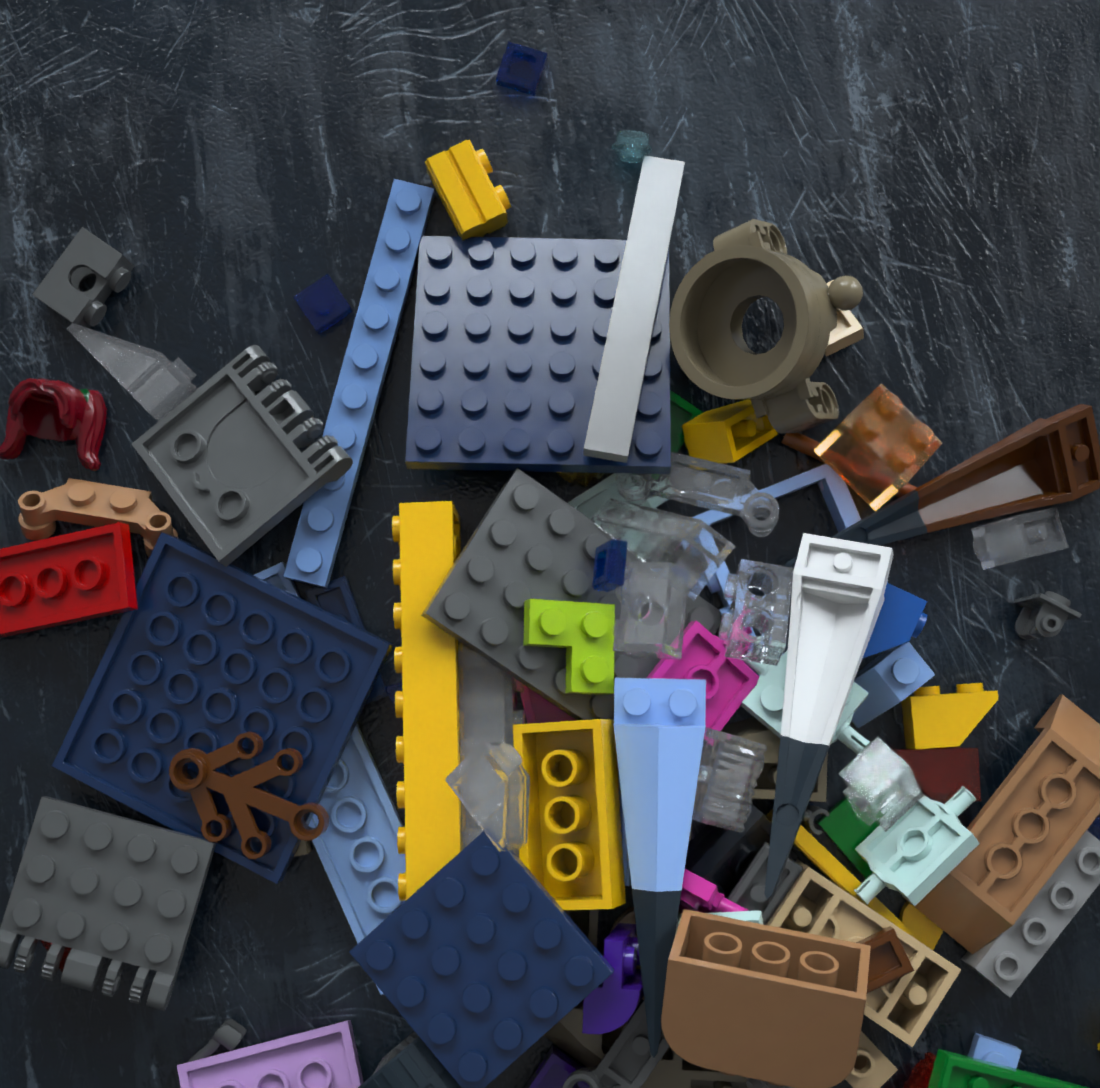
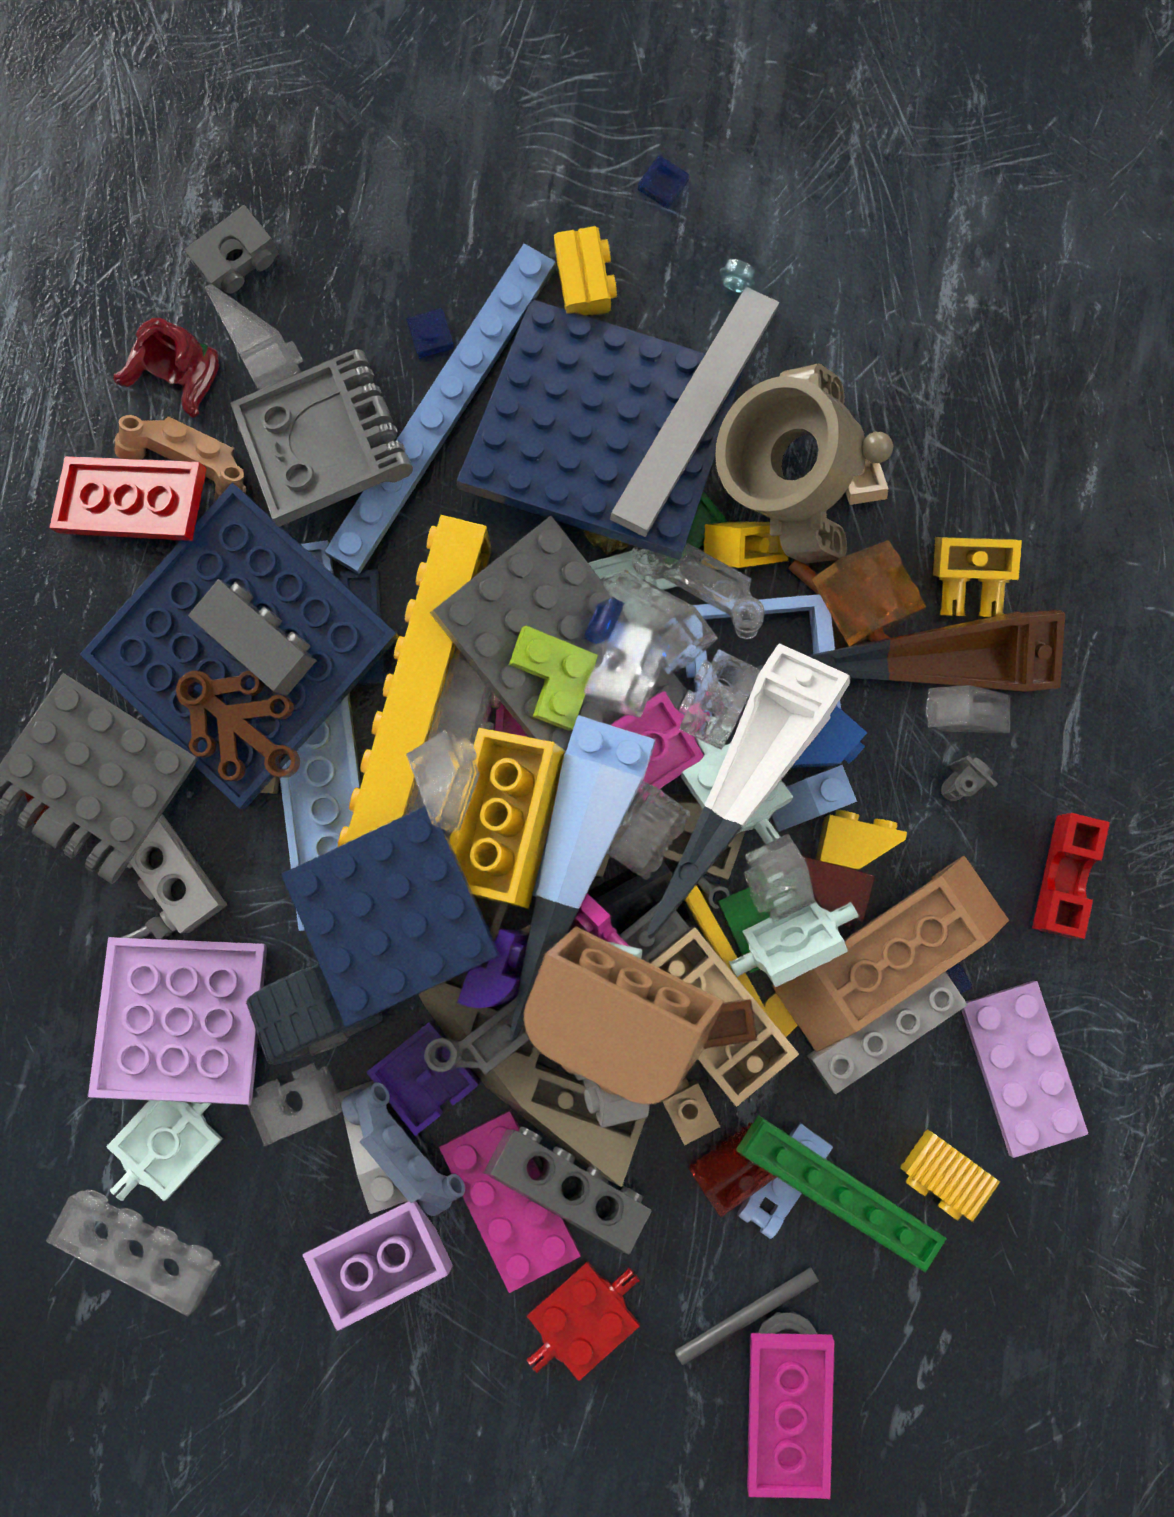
camera: 15 degrees right, 0 degrees up
none -> light grey brick [127,814,227,933]
none -> dark grey brick [188,579,317,696]
none -> yellow brick [933,537,1022,617]

